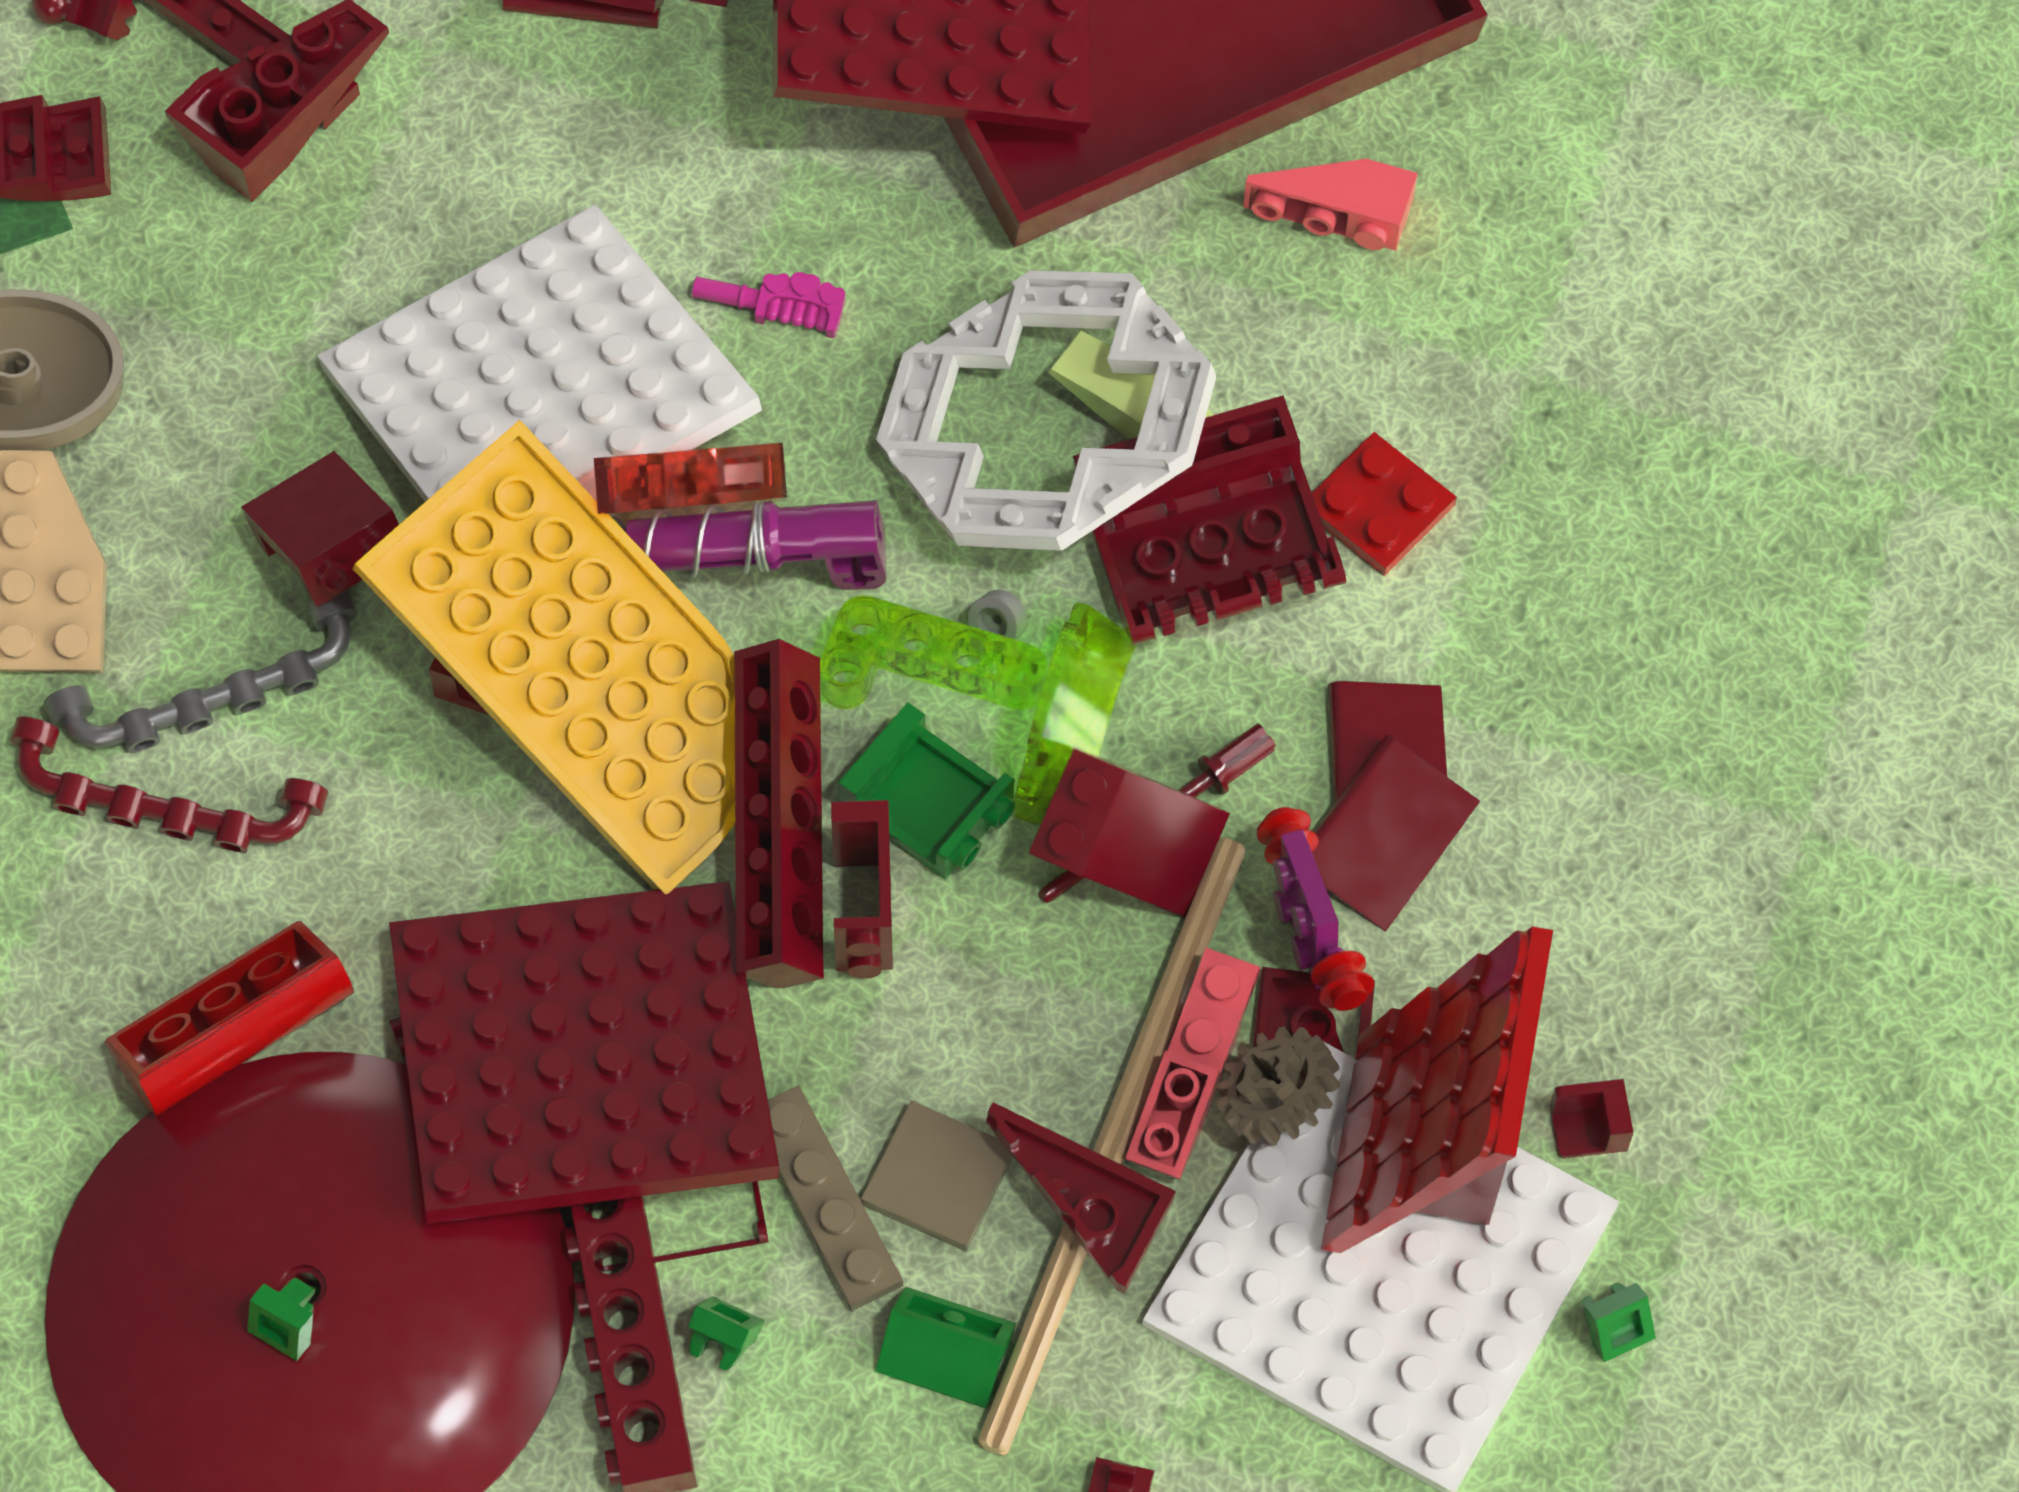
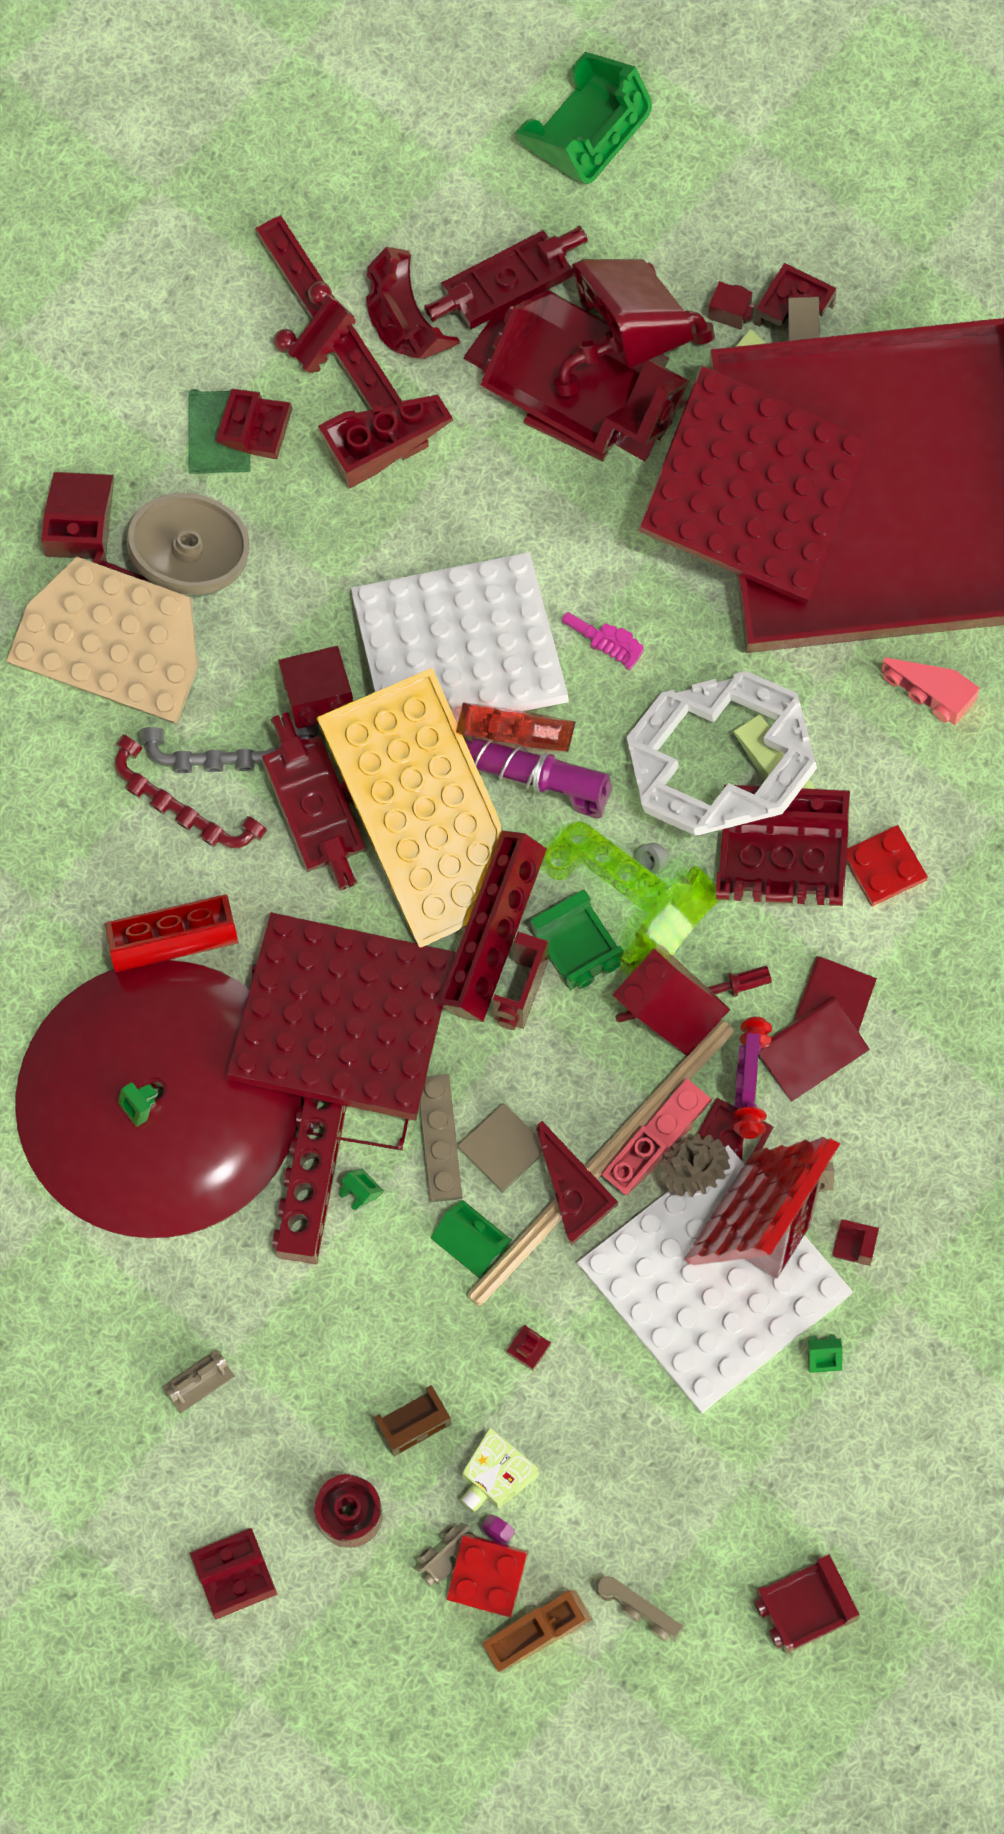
camera: 25 degrees right, 5 degrees up
none -> dark red plate [261,712,366,891]

